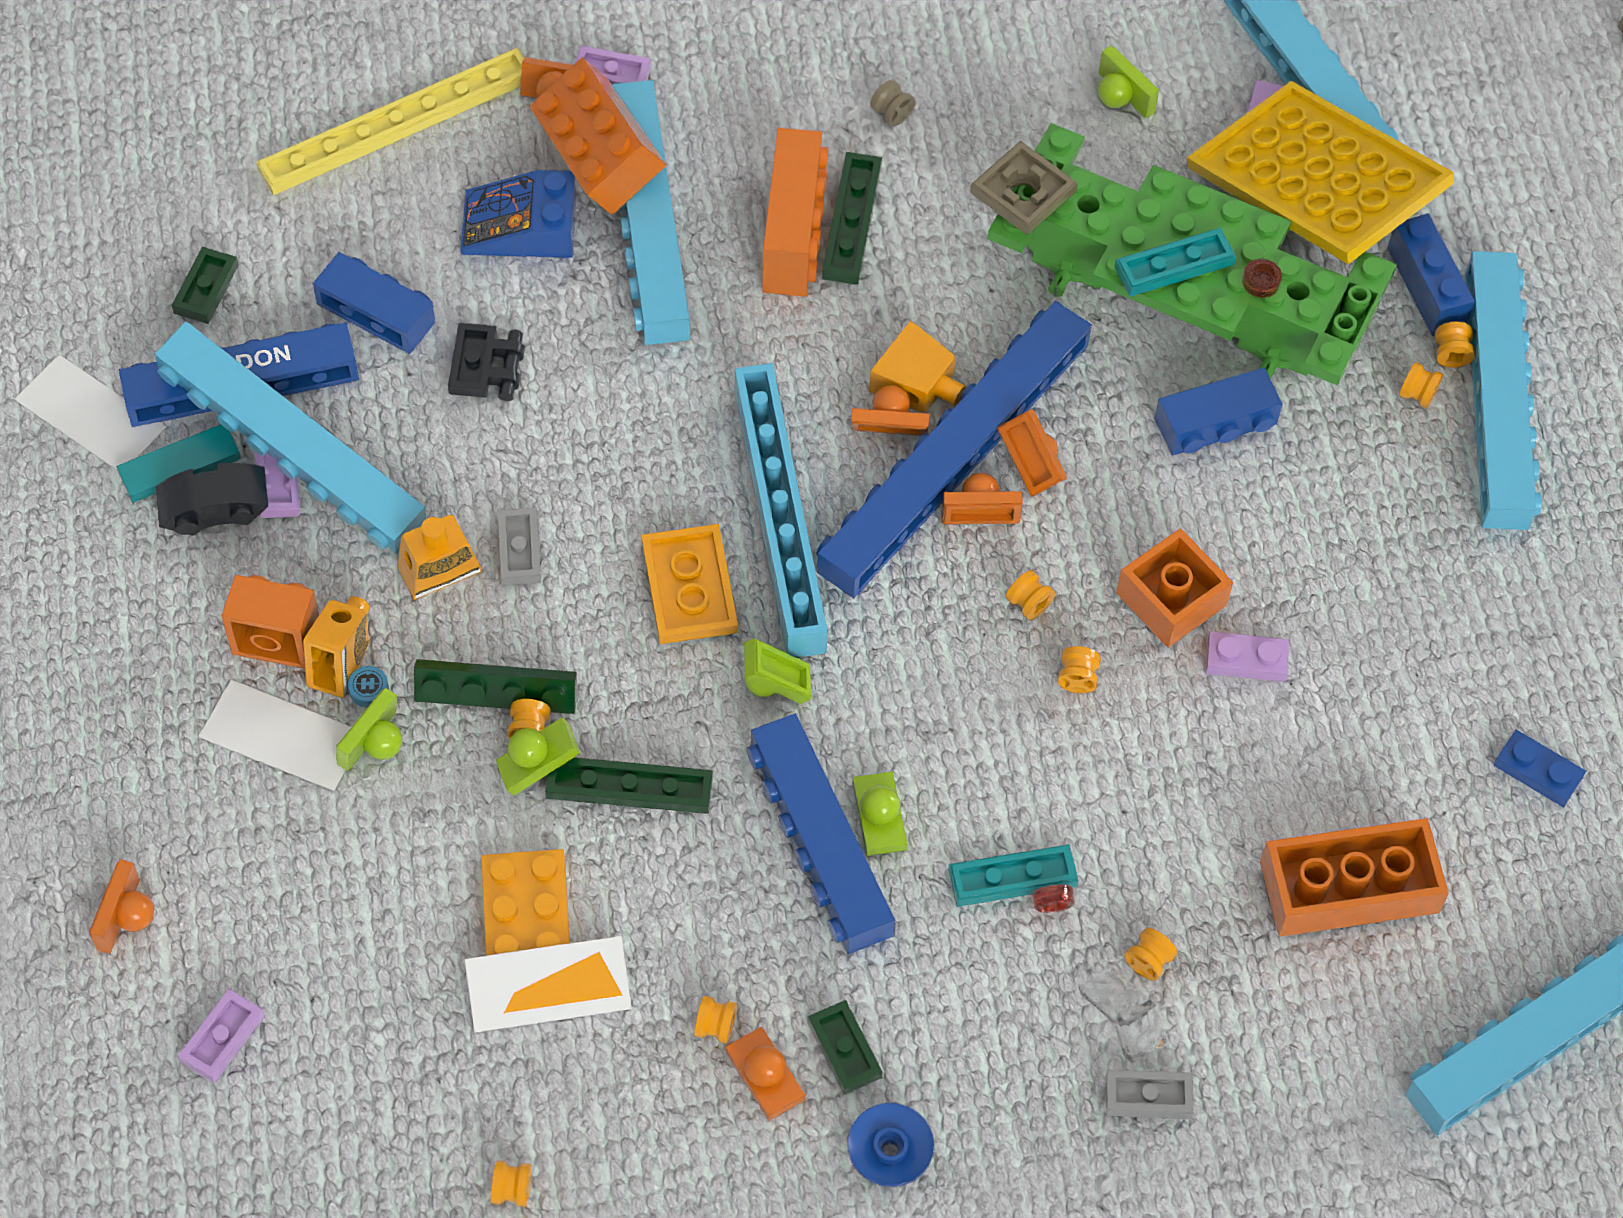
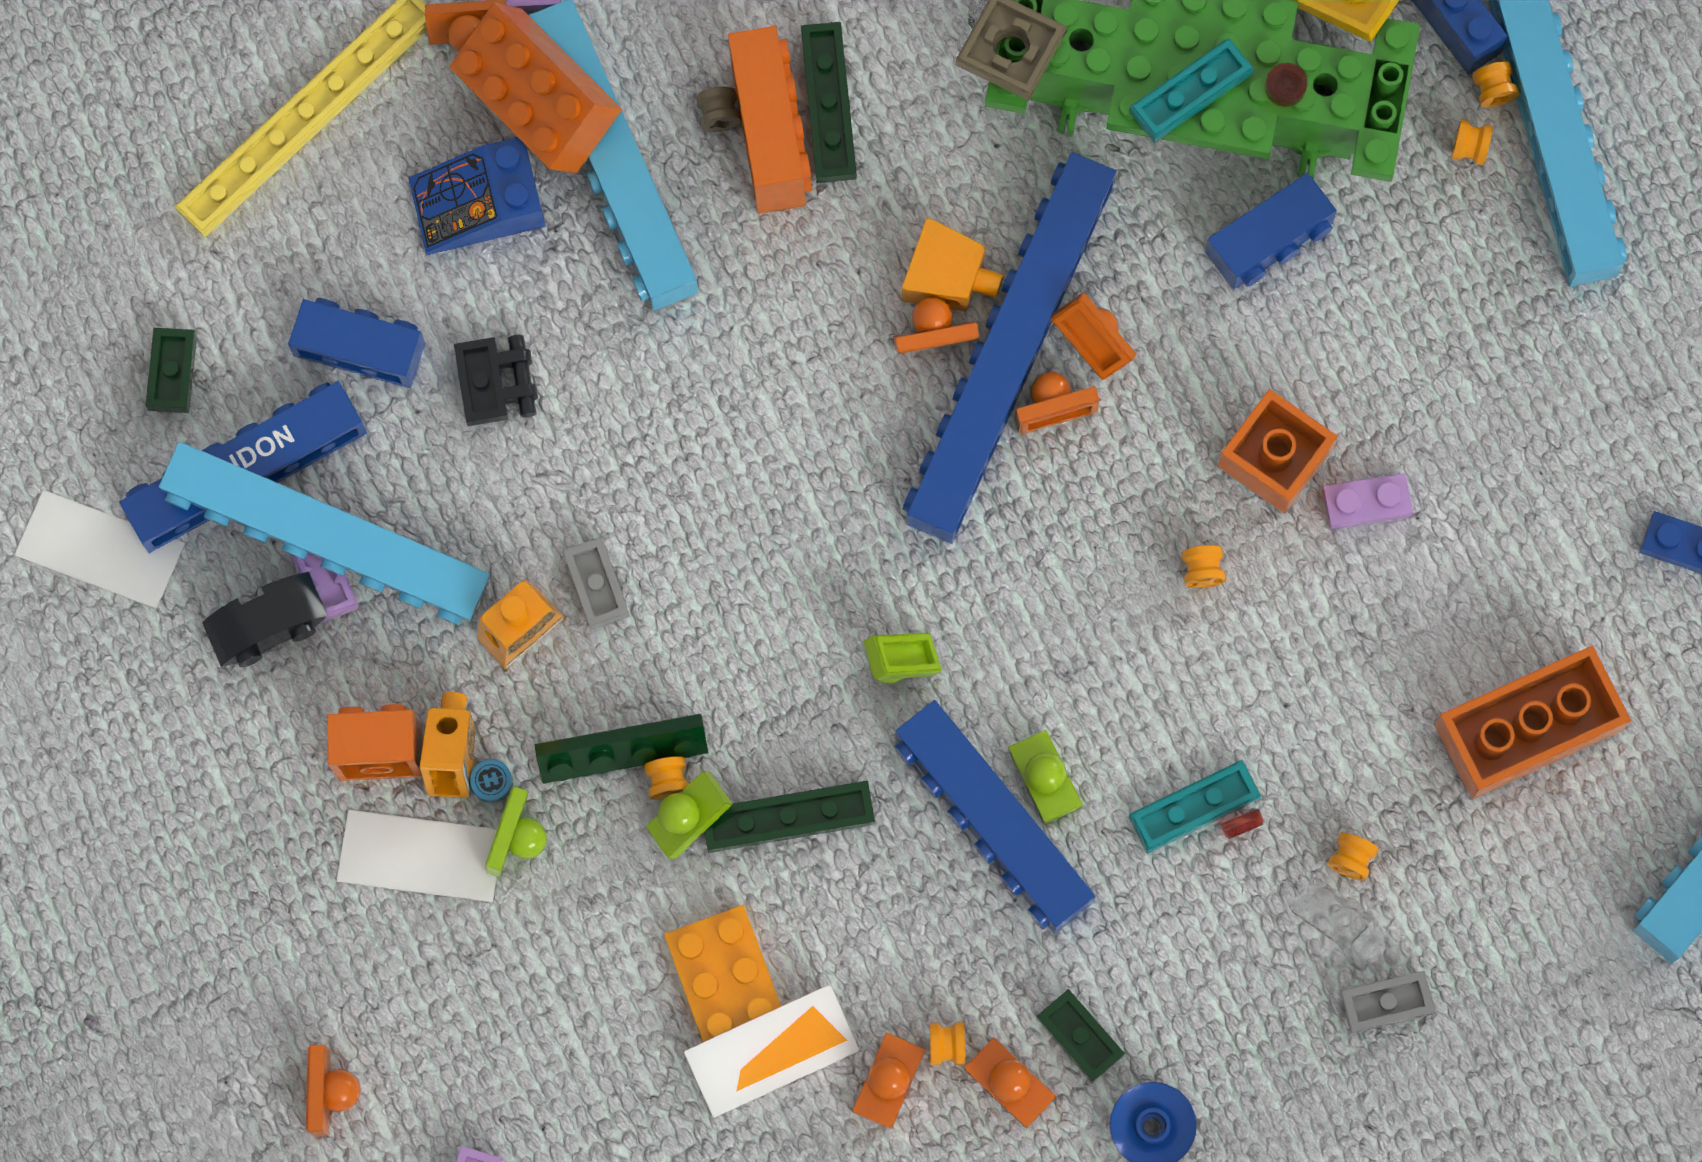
camera: 10 degrees left, 15 degrees up
teal tile [116,424,241,503] -> none
light orange plate [641,524,738,644] -> none
medium azure brick [735,363,828,658] -> none
light orange wheel [1006,570,1056,620] -> none
none -> dark tan wheel [696,86,741,132]
none -> orange tile [852,1032,926,1130]

